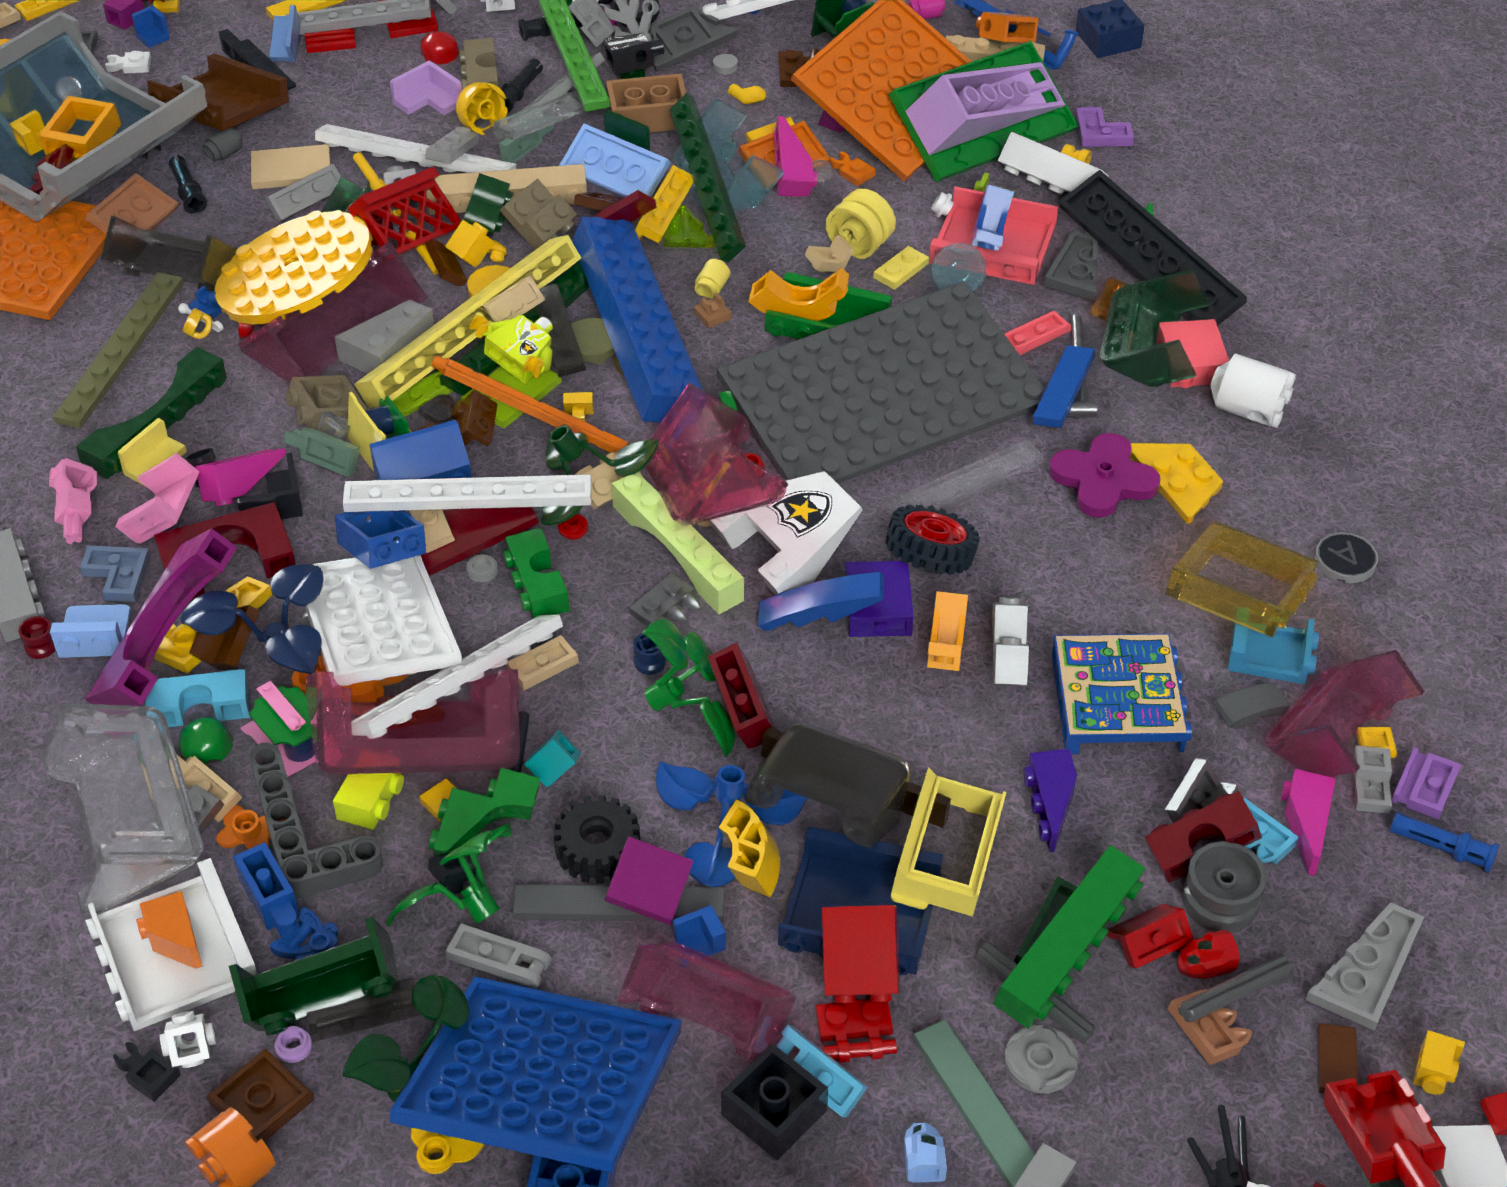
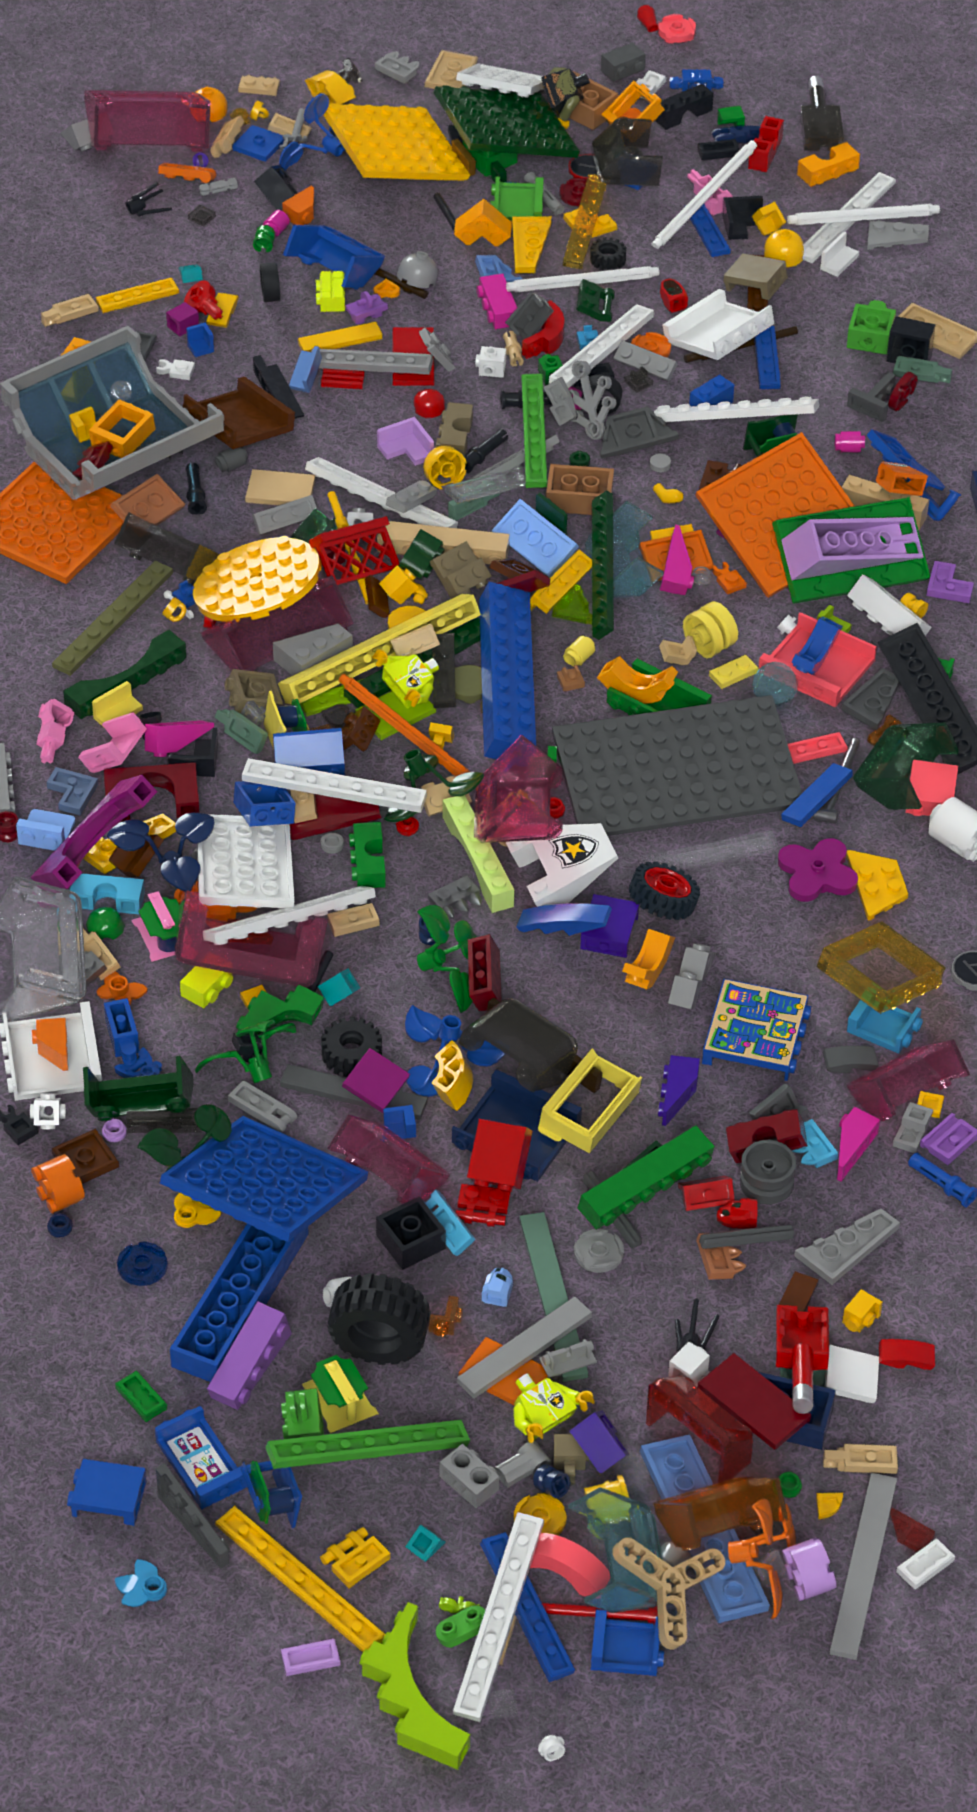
camera: 15 degrees right, 0 degrees up
dark grey beam [250,743,383,898] -> none
black torso [604,33,664,75] -> none

